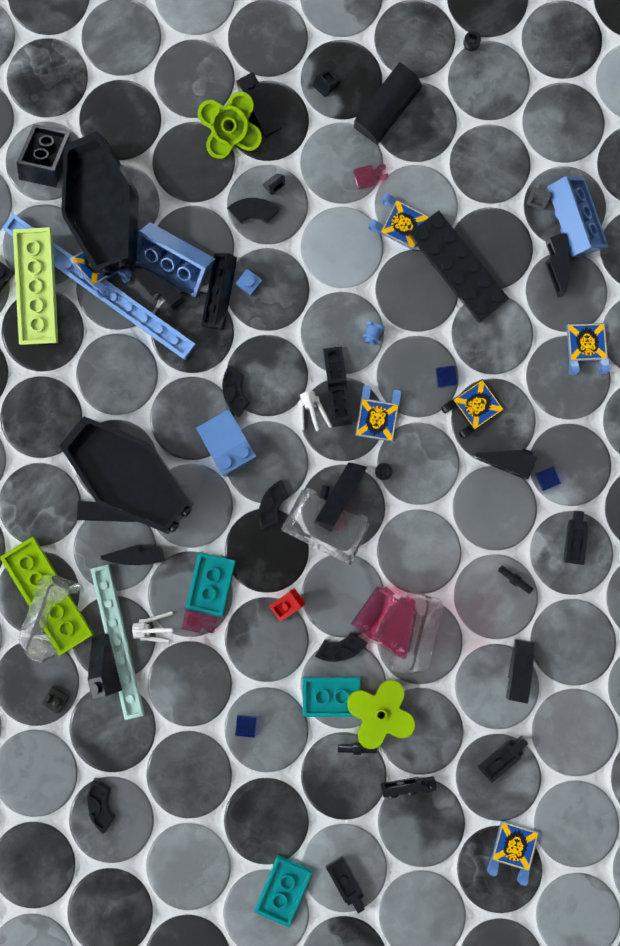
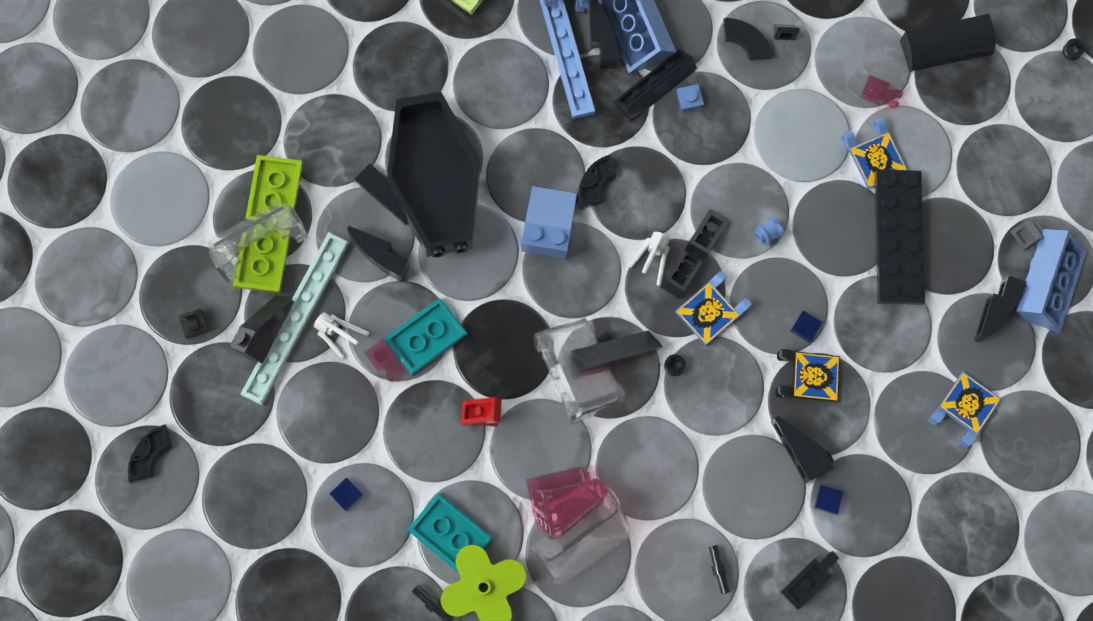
camera: 30 degrees right, 10 degrees down
black tile [259,480,289,530] -> none
black tile [315,632,368,662] -> none

